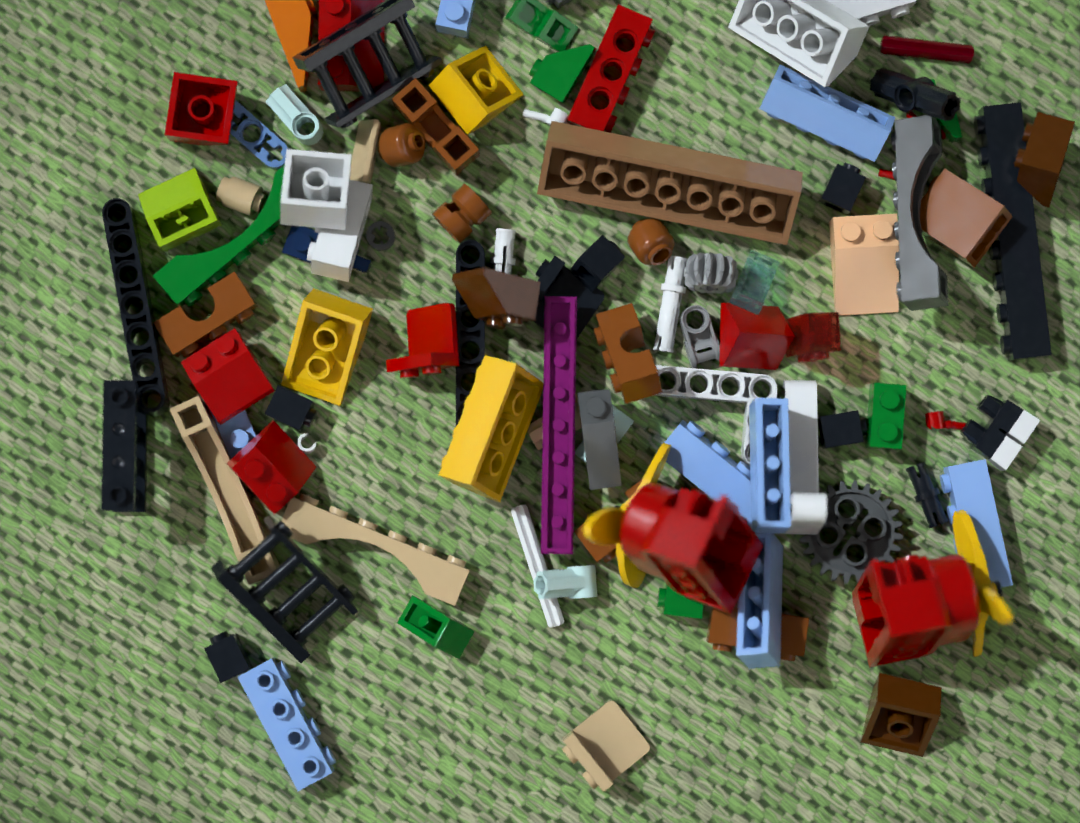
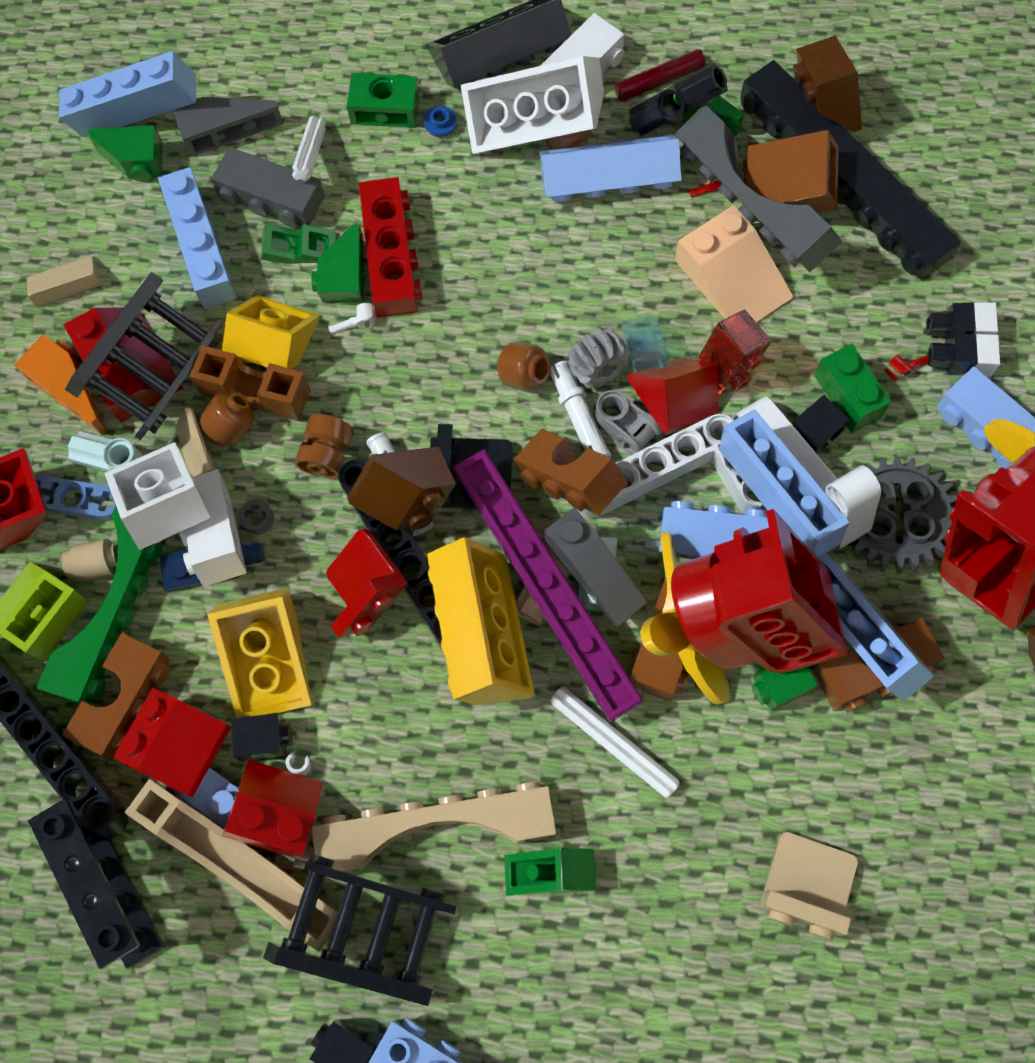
camera: 25 degrees left, 15 degrees down
light aqua piece [533,565,598,599] -> none
medium nougat brick [537,121,803,245] -> none
black brick [569,235,625,292] -> none
black brick [818,163,866,215] -> none
black pin [906,462,949,528] -> none

